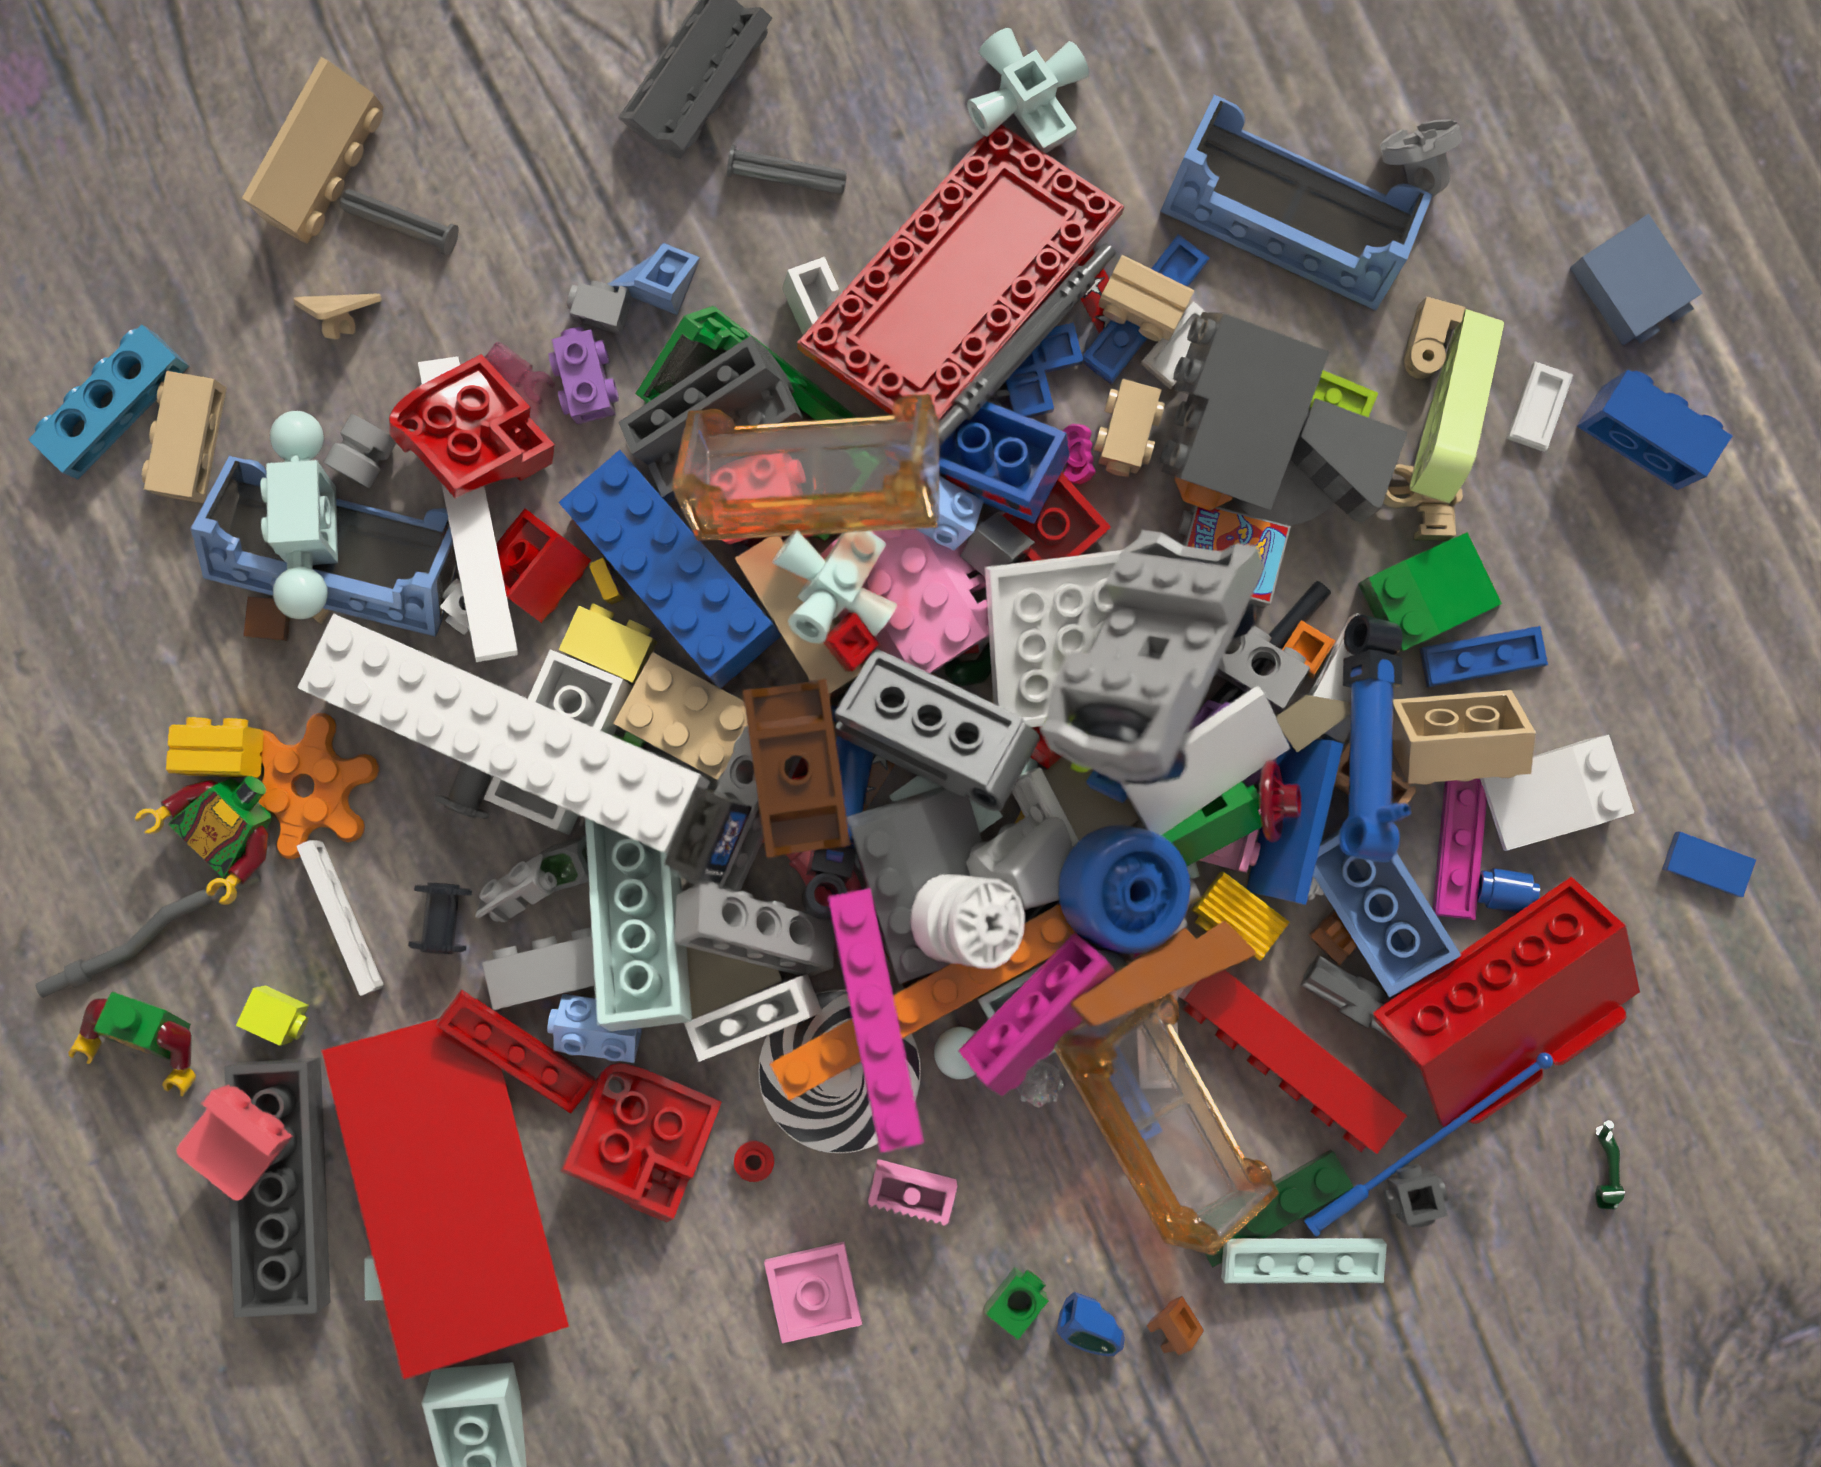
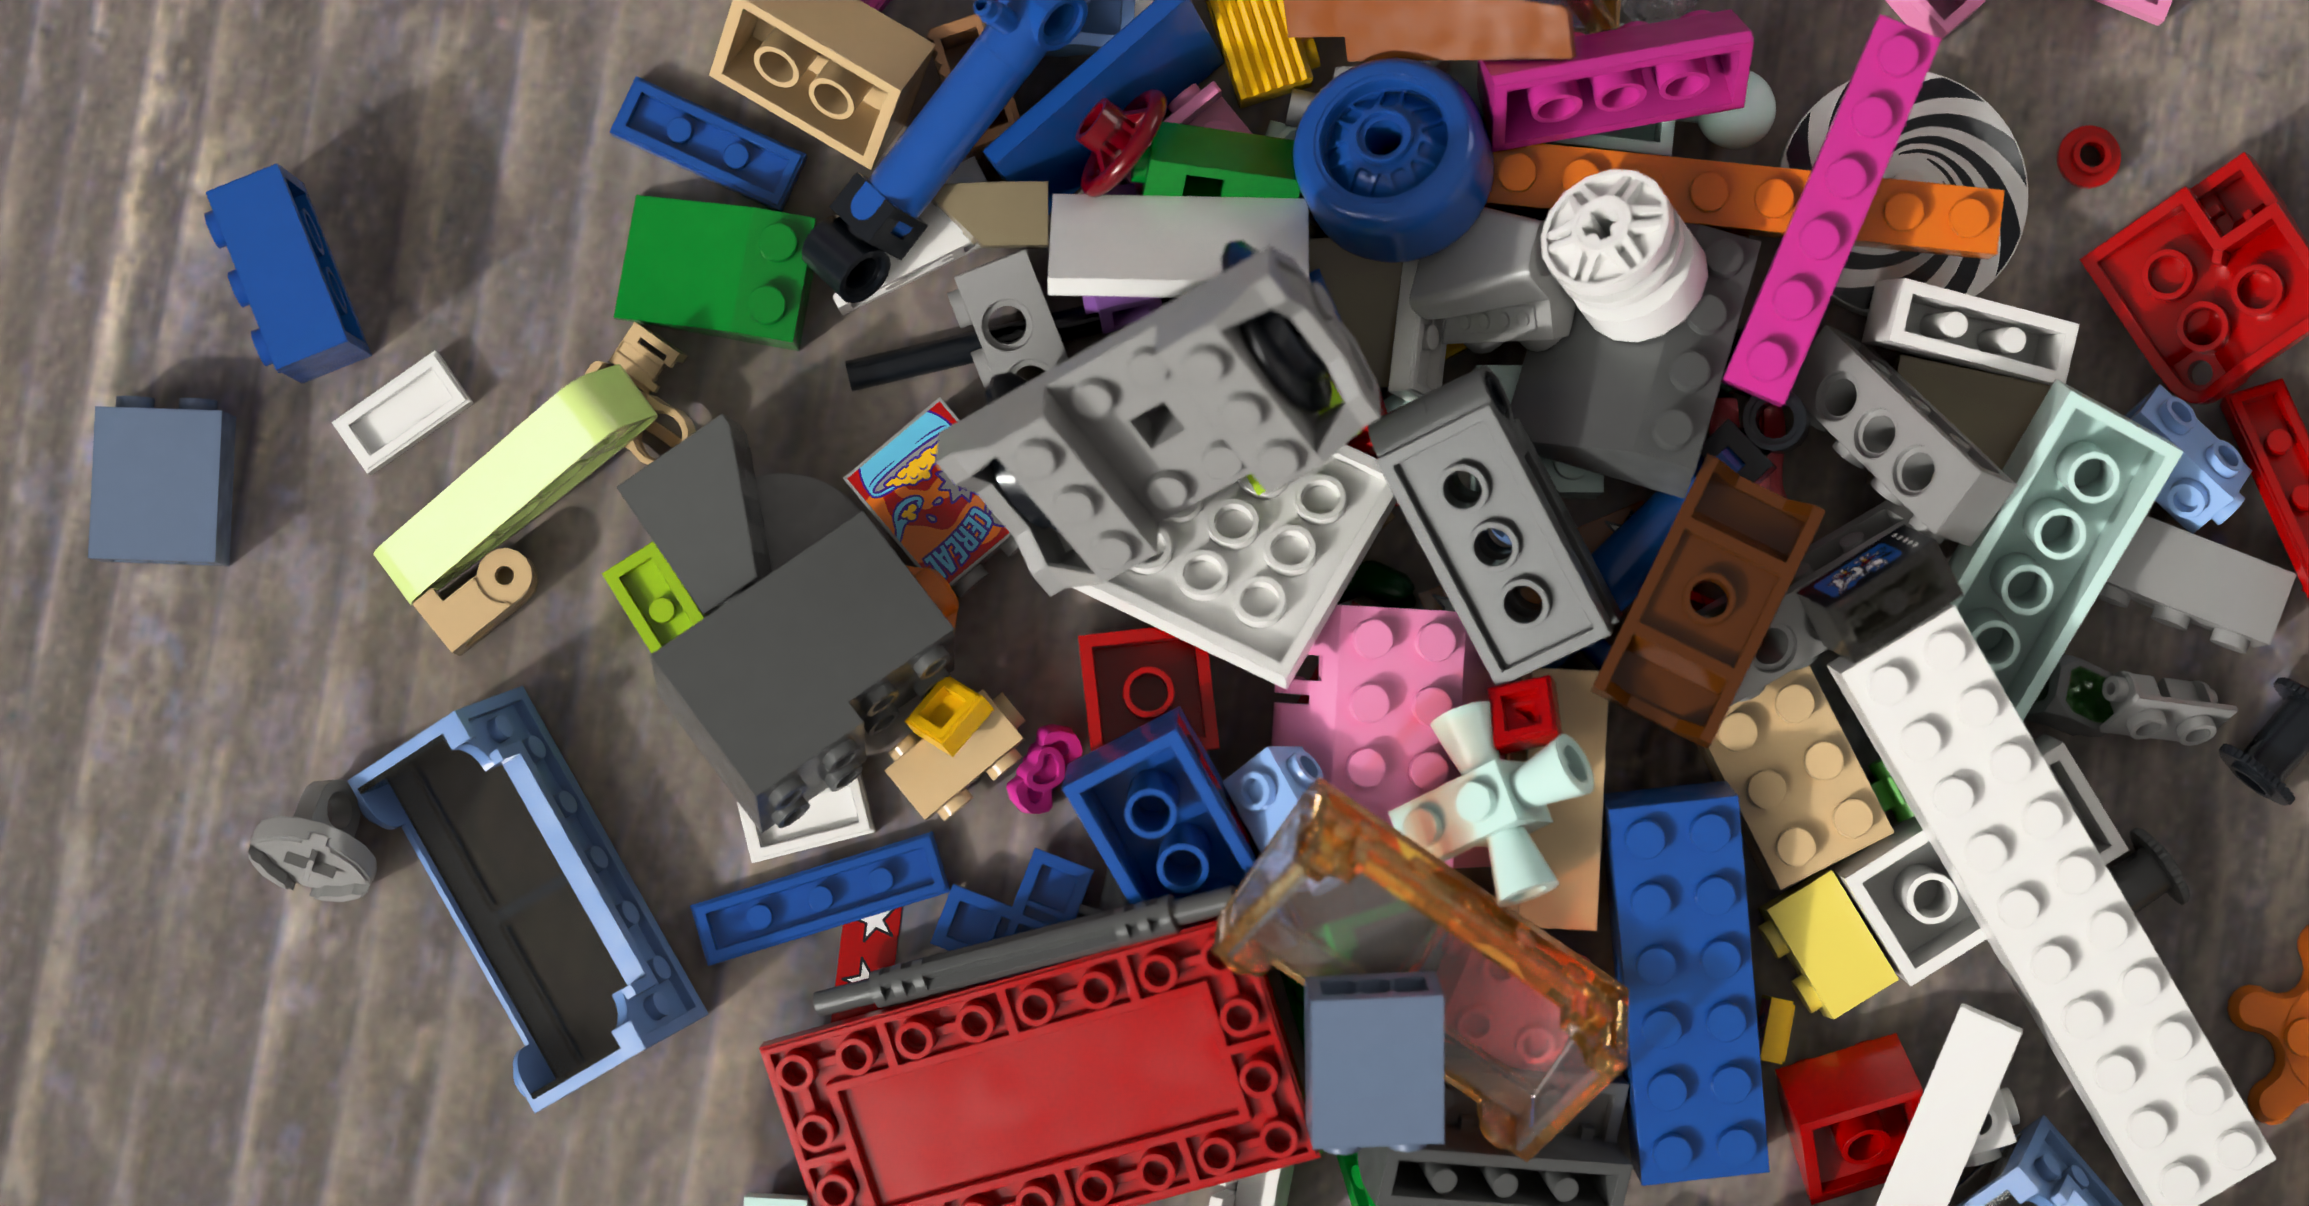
camera: 145 degrees left, 0 degrees up
dark grey brick [960,512,1035,576] -> none
tan brick [1098,255,1195,342] -> none
orange slope [1282,620,1336,679] -> none
none -> yellow tile [904,676,994,757]
none -> sand blue brick [1304,971,1444,1155]

